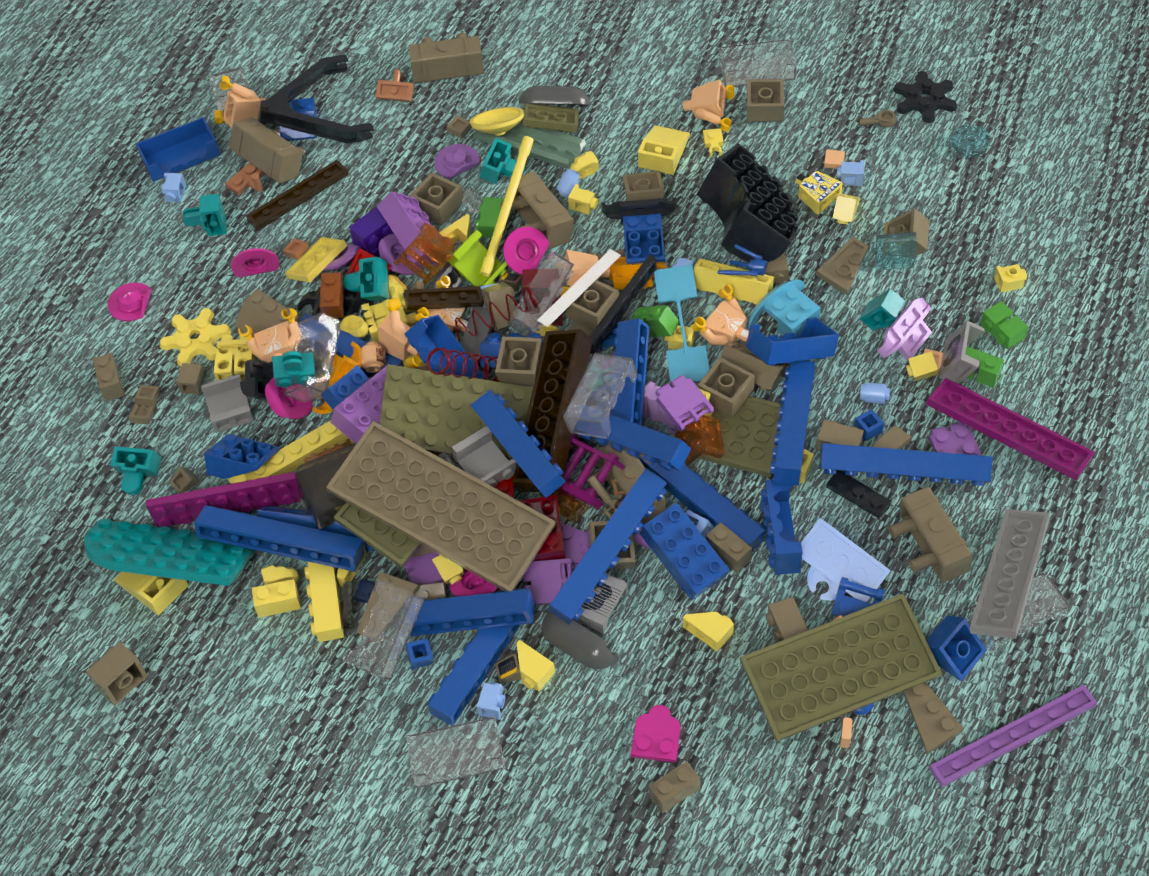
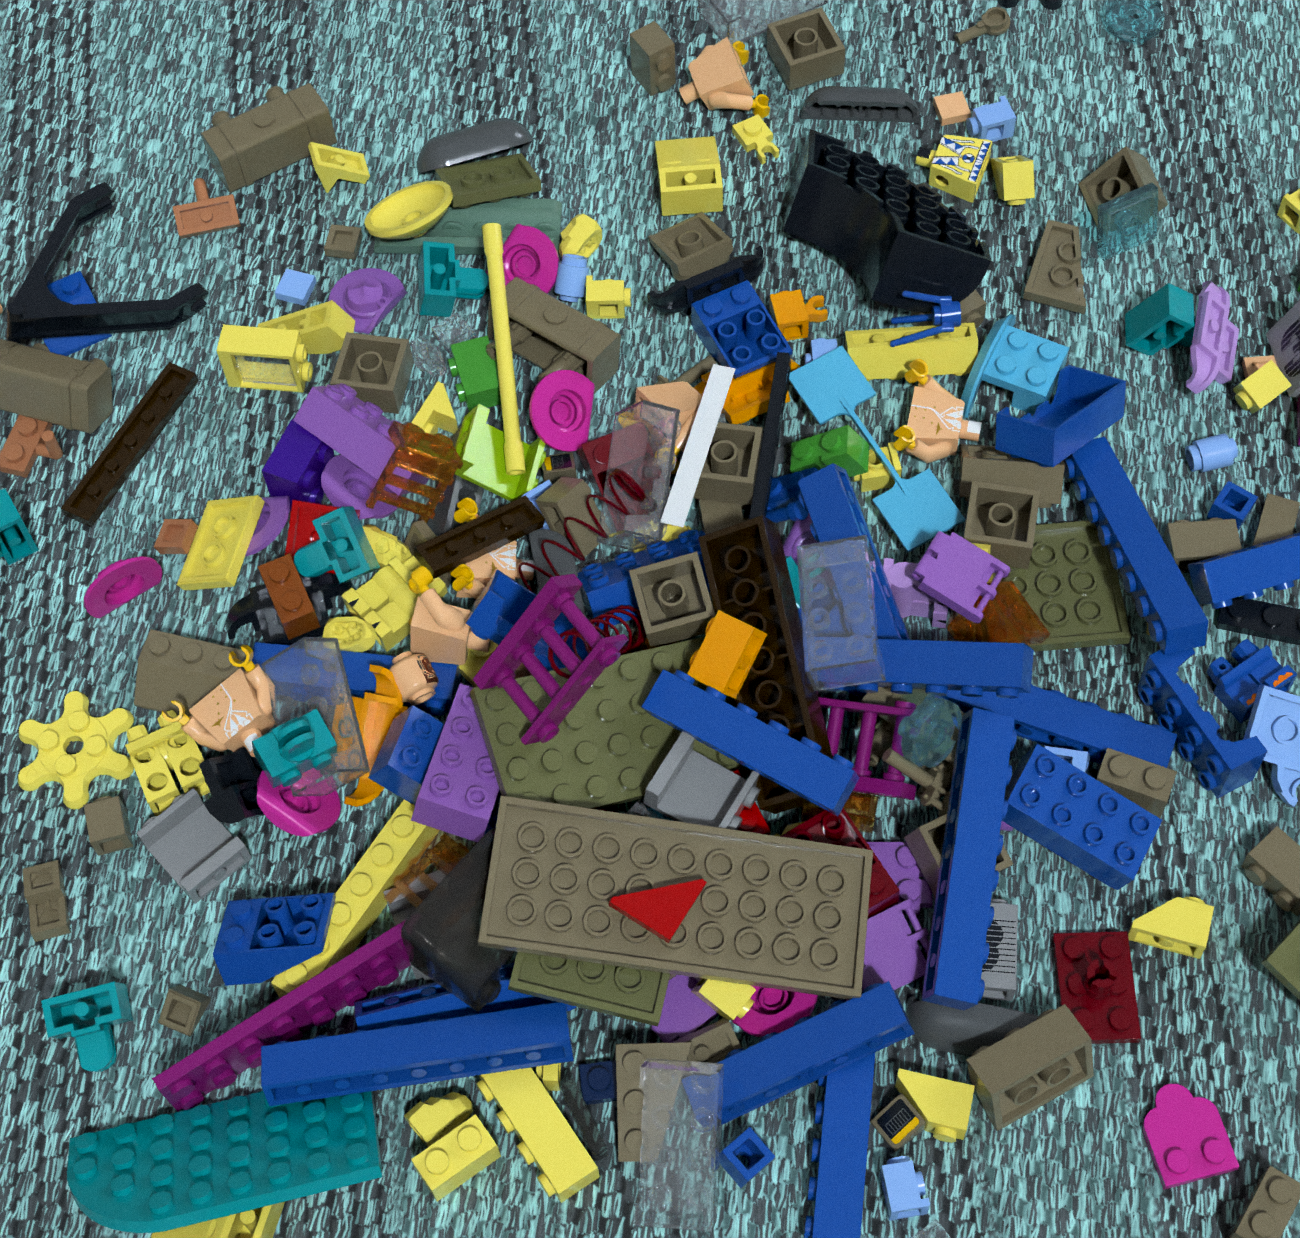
camera: 25 degrees left, 5 degrees up
none -> light yellow window [216,324,313,393]
none -> light yellow slope [258,300,355,354]
none -> light blue tile [274,268,317,306]
none -> light yellow slope [308,142,370,193]
none -> clear plate [431,312,476,355]
none -> magenta fence [473,574,628,745]
none -> dark pink hat [486,224,559,294]
none -> red tile [609,879,707,943]
none -> dark tan brick [630,21,676,96]
none -> light orange brick [687,610,767,699]
none -> light orange brick [769,289,828,341]
none -> dark grey brick [800,86,920,123]
none -> clear light blue plate [898,693,962,768]
none -> dark tan slope [966,1004,1094,1131]
none -> dark red plate [1052,931,1141,1044]
none -> blue hips [1207,639,1297,724]

